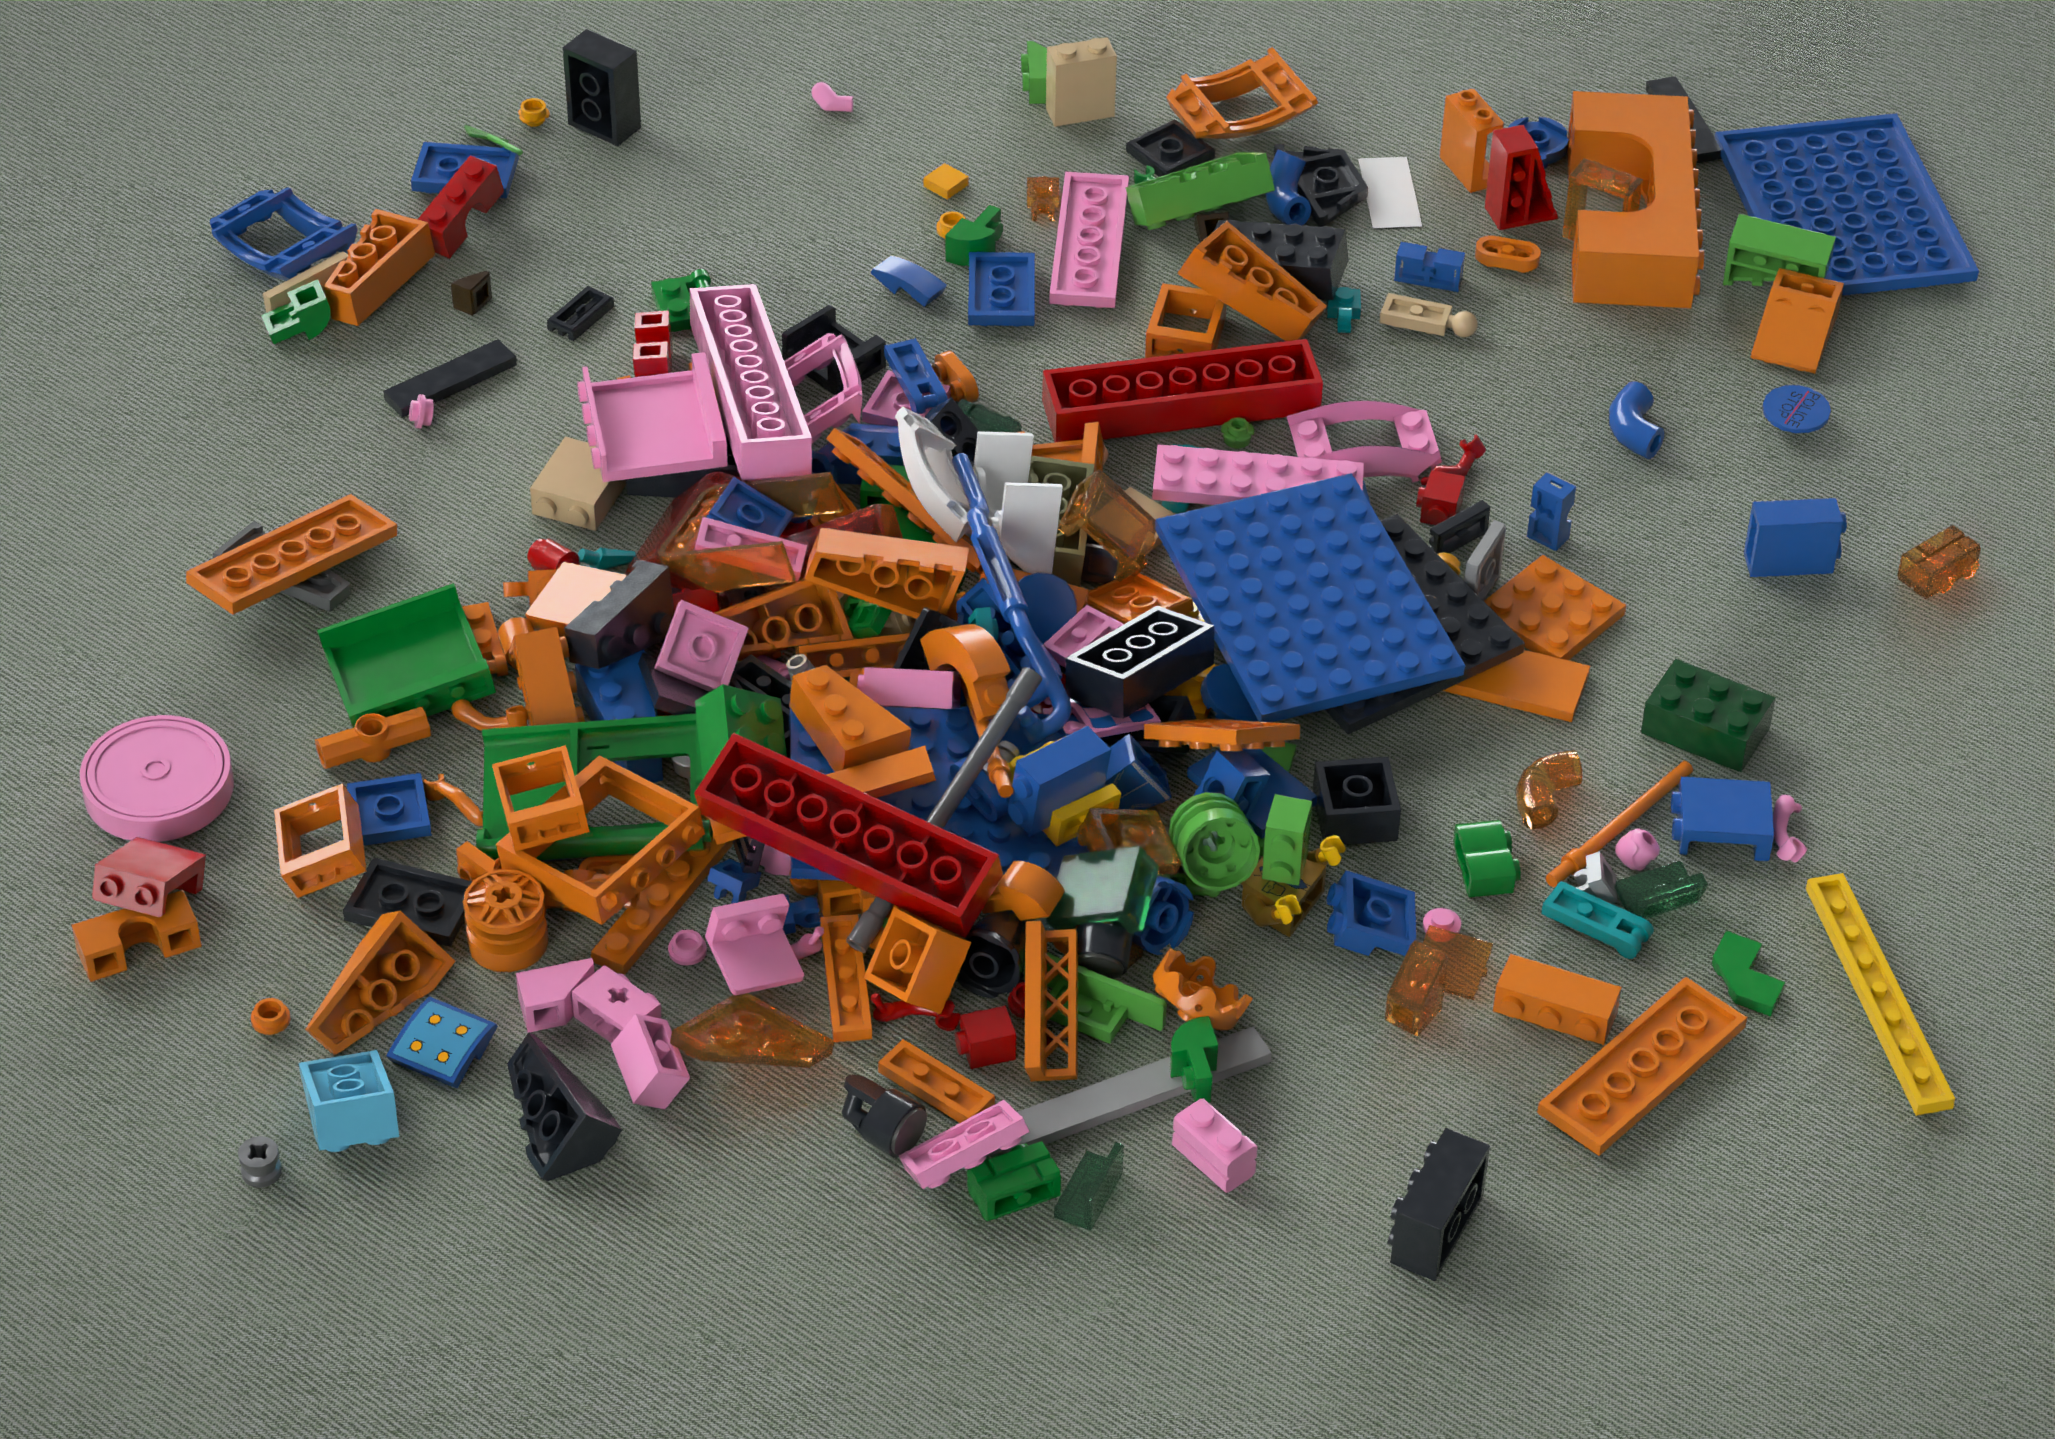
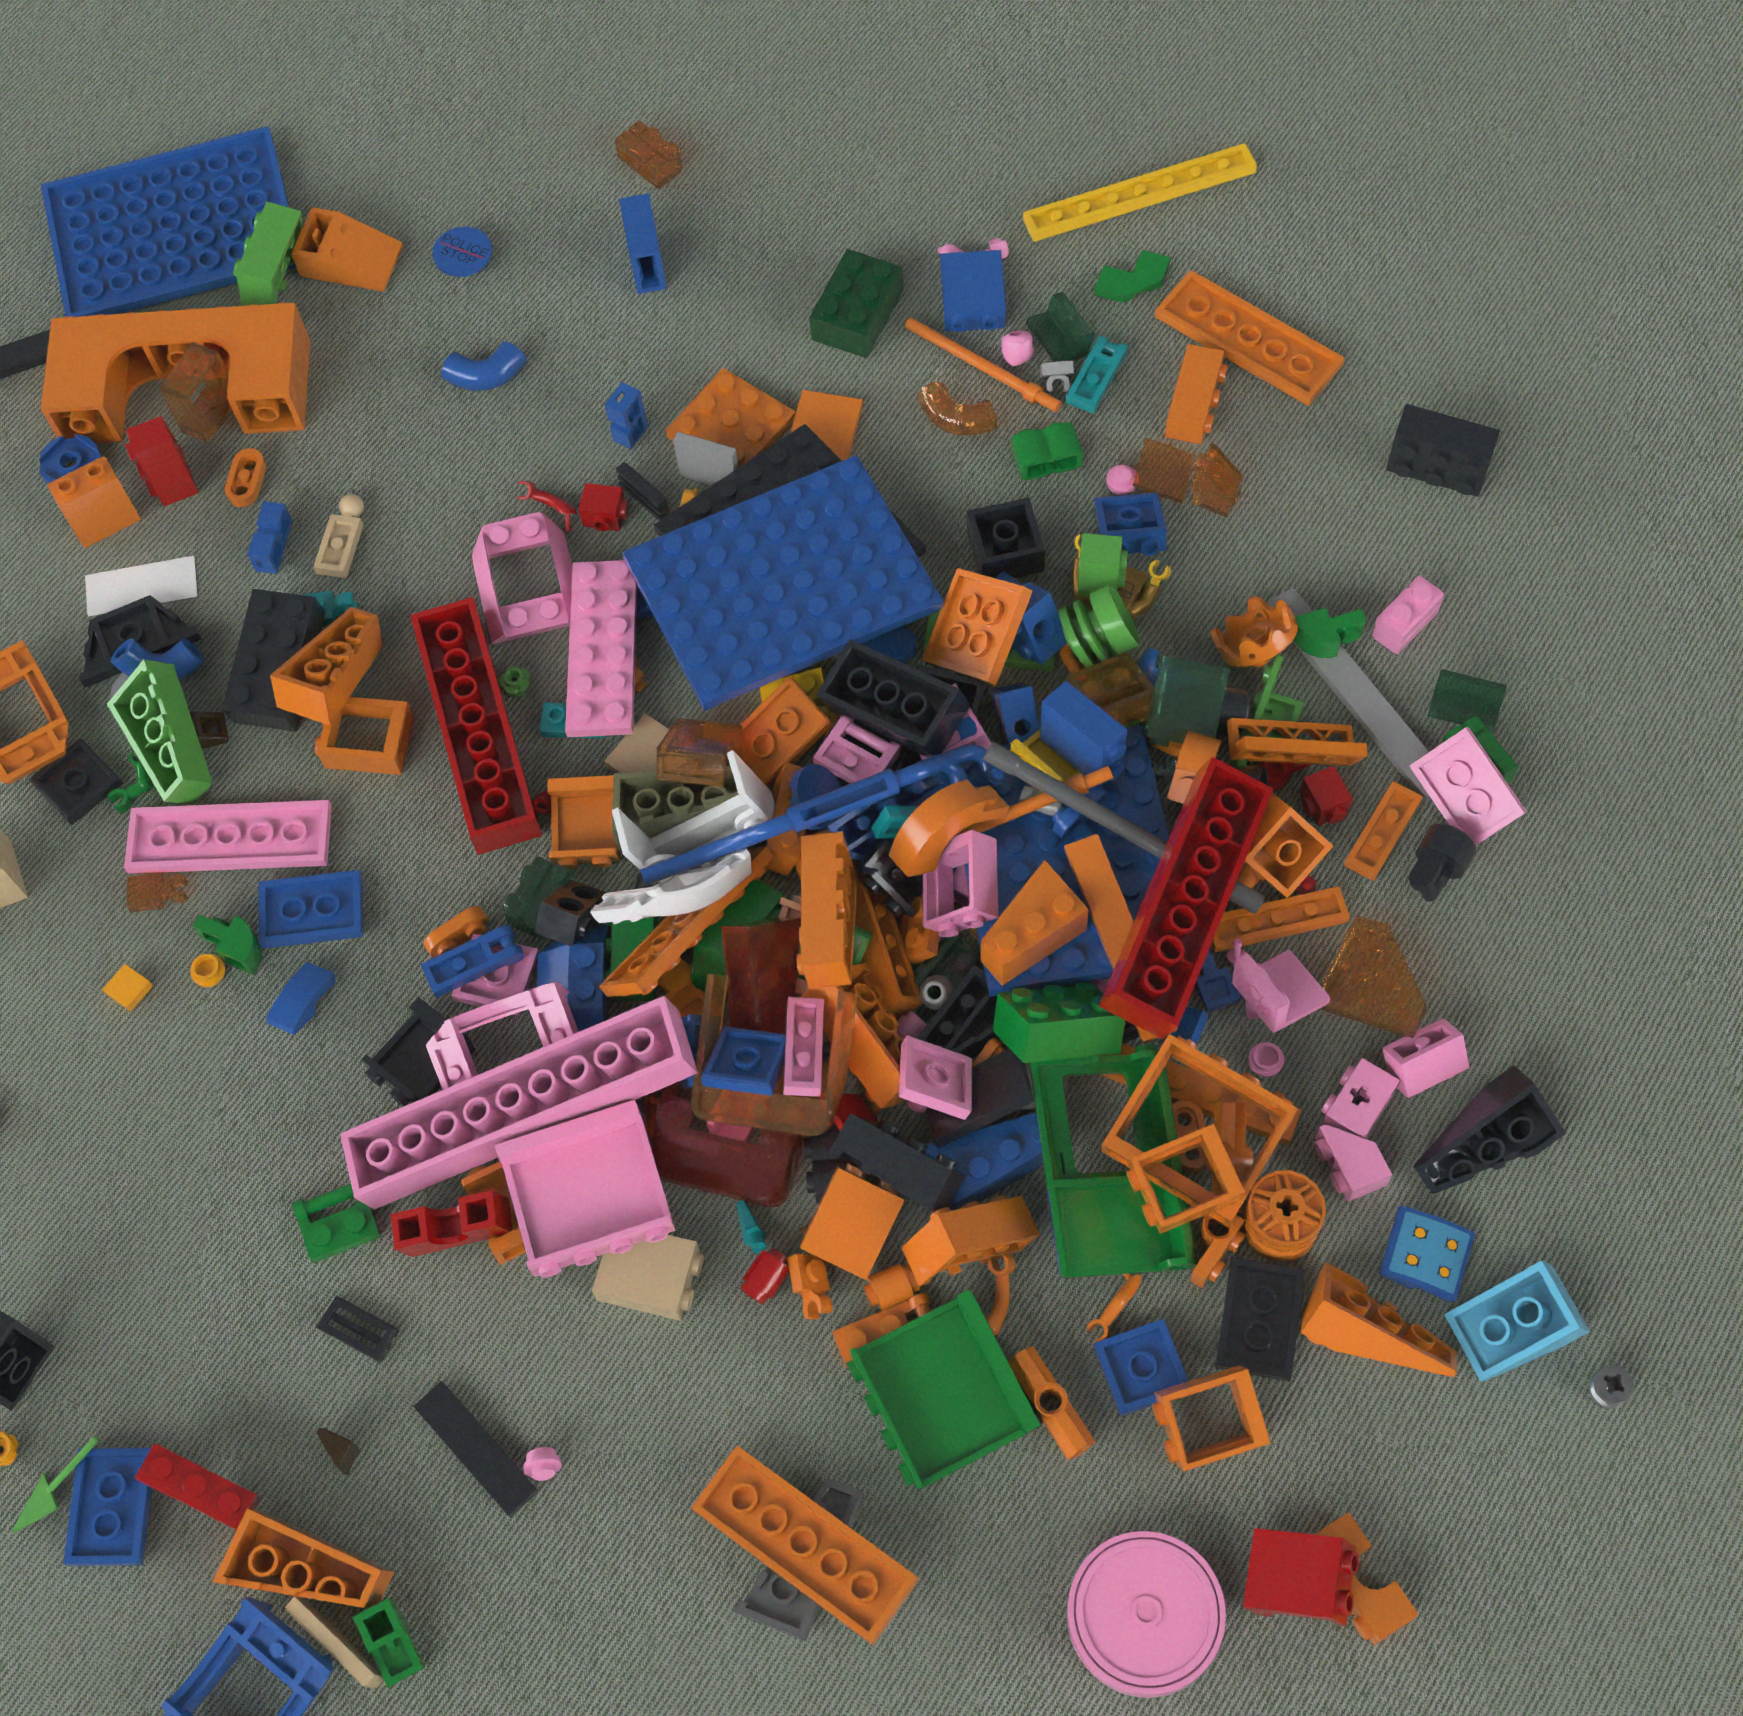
camera: 90 degrees left, 20 degrees up
orange plate [251,998,291,1035] -> none

